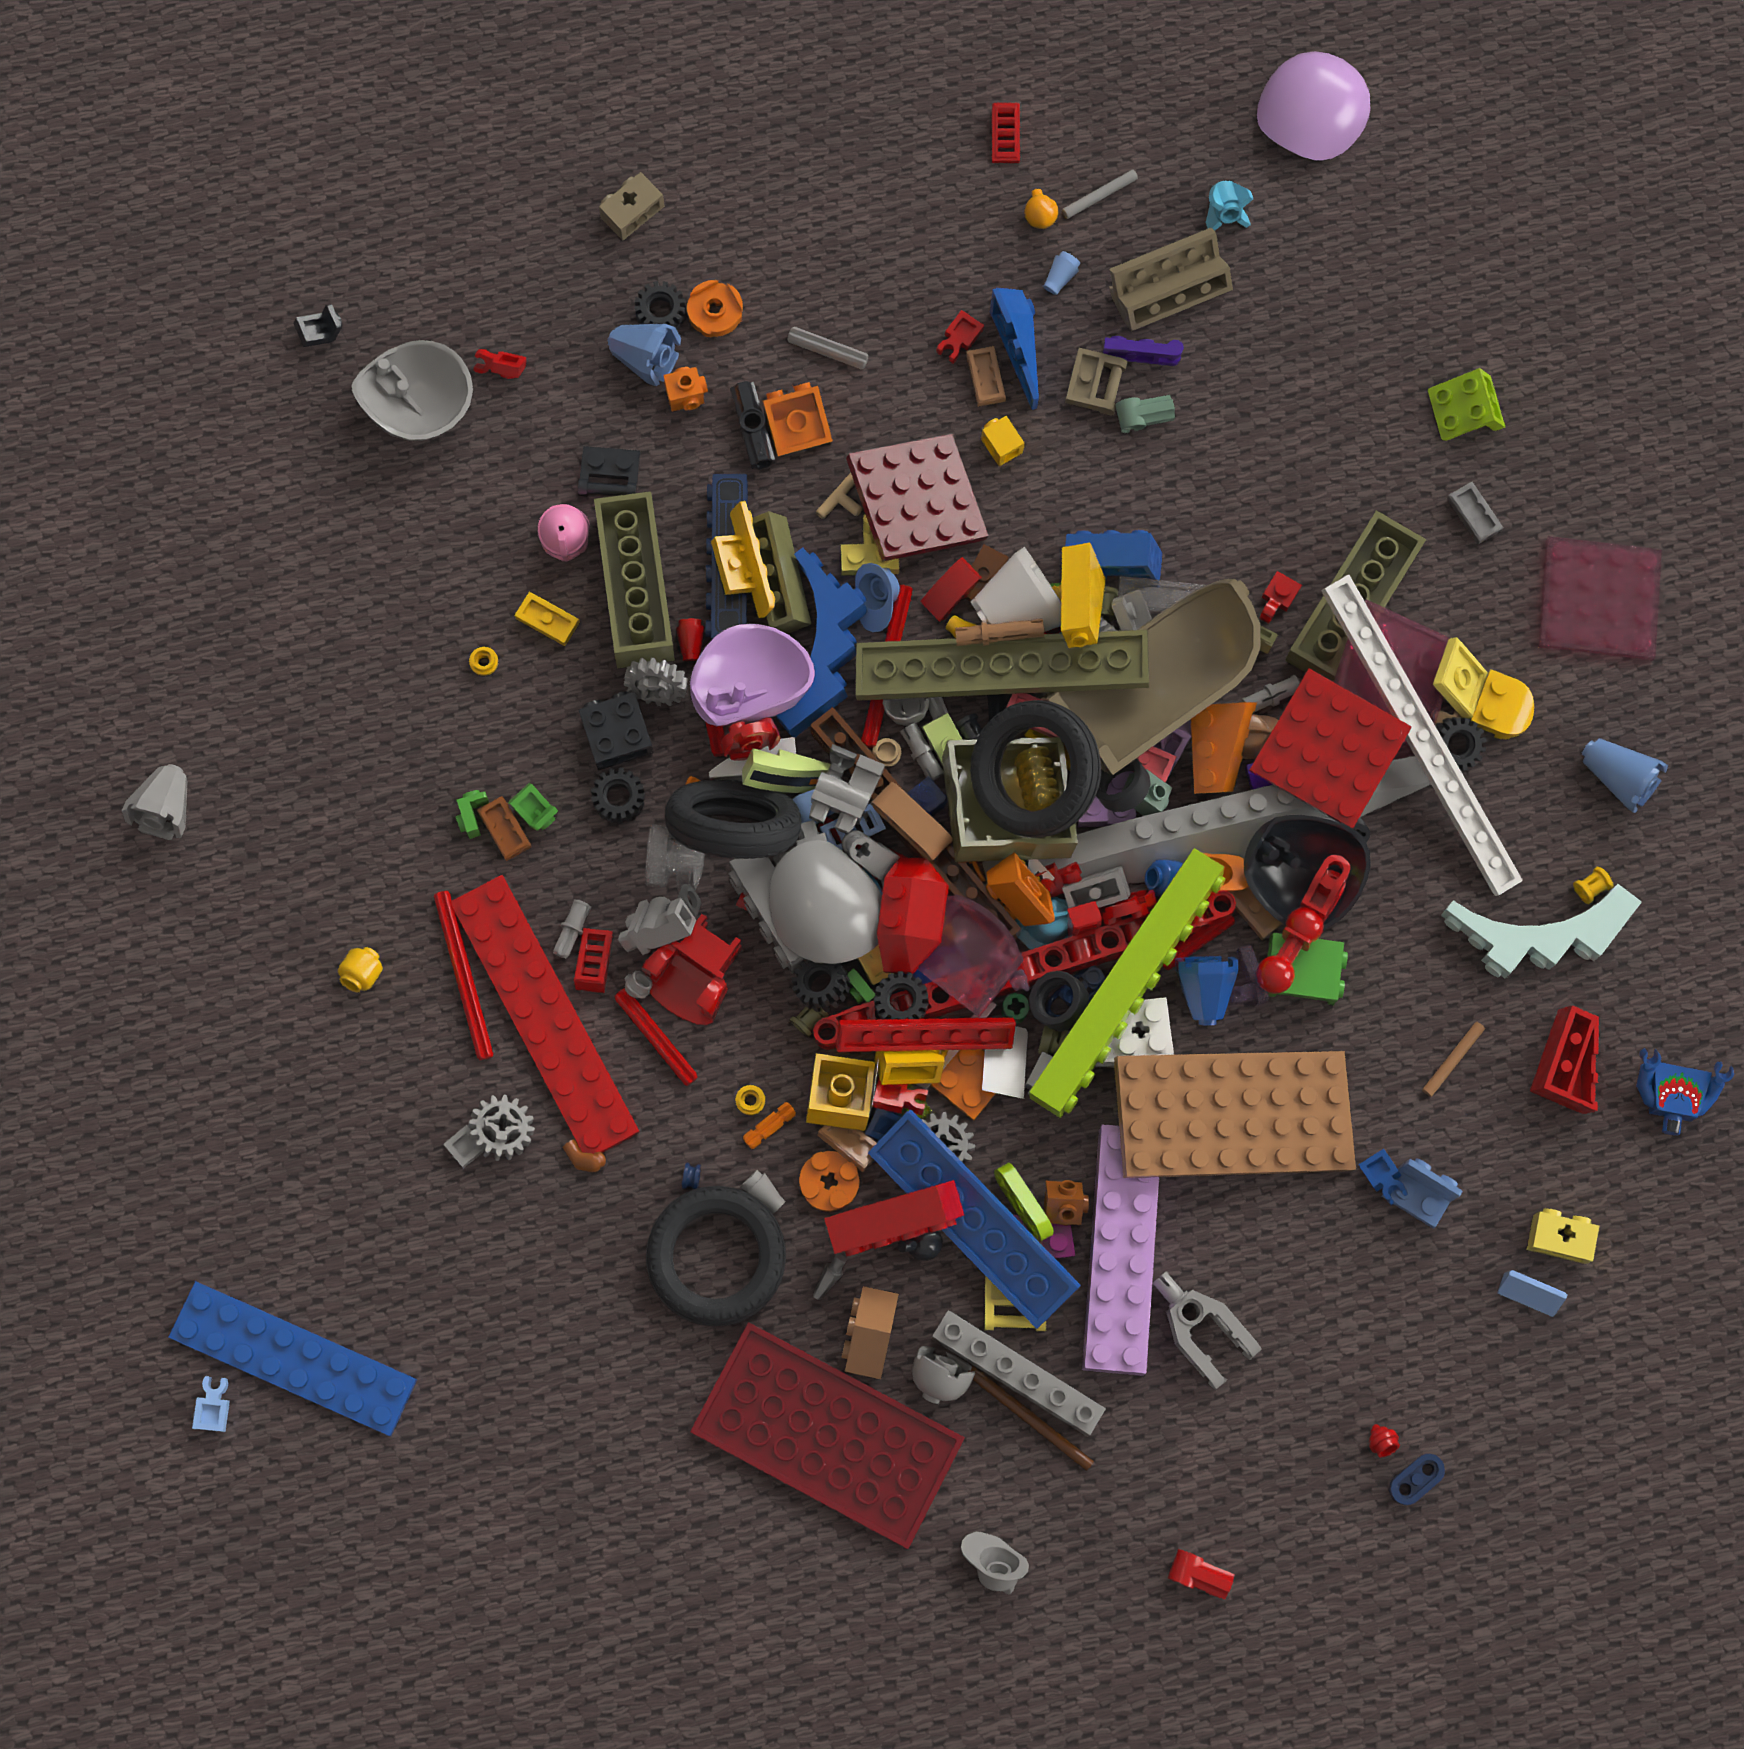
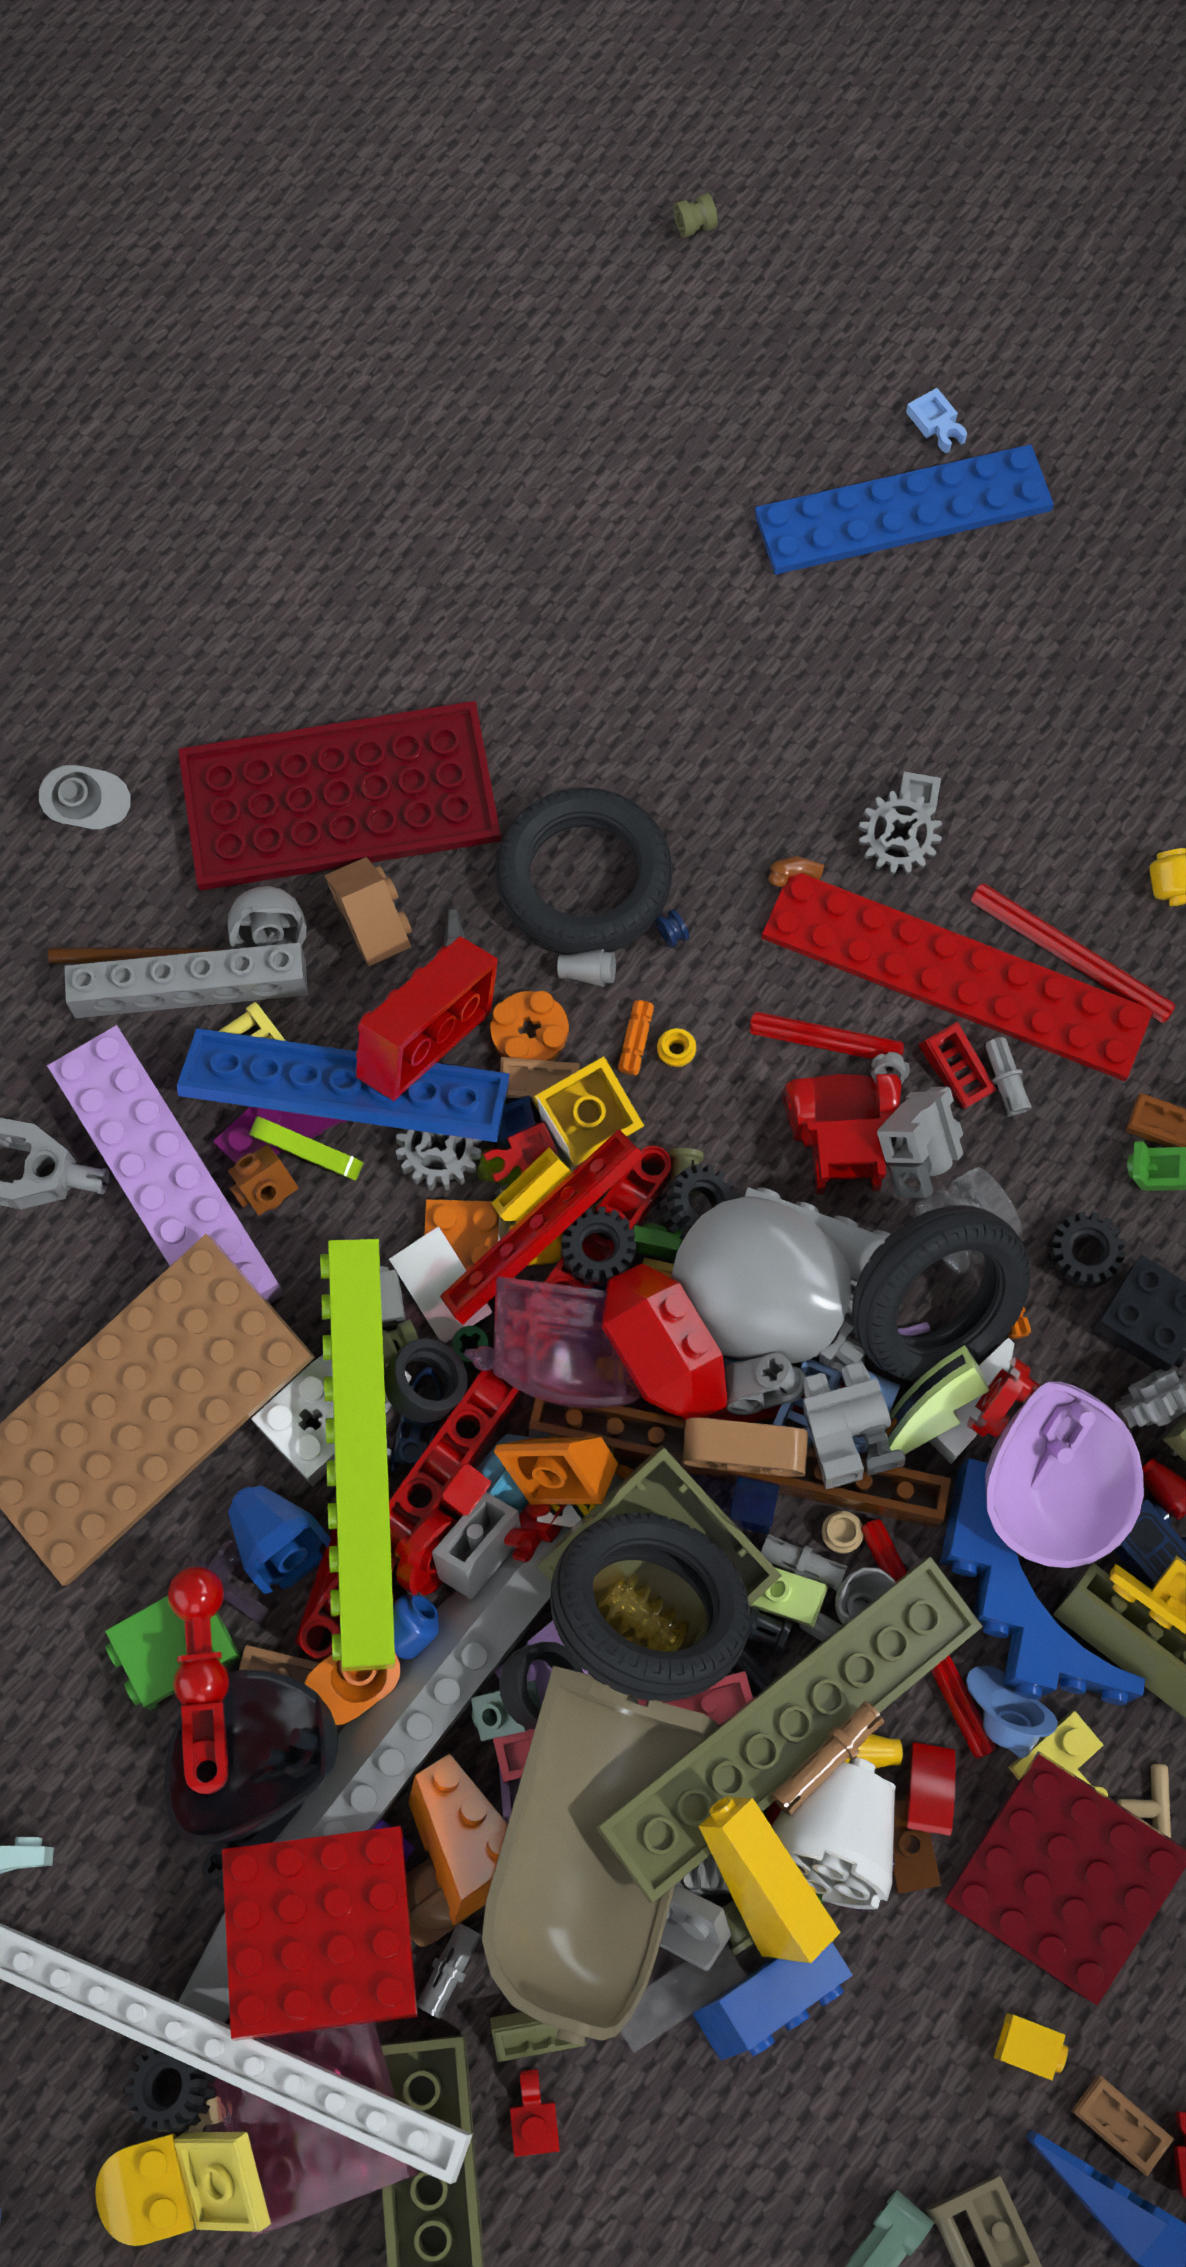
camera: 145 degrees right, 5 degrees down
none -> olive wheel [673,193,718,238]

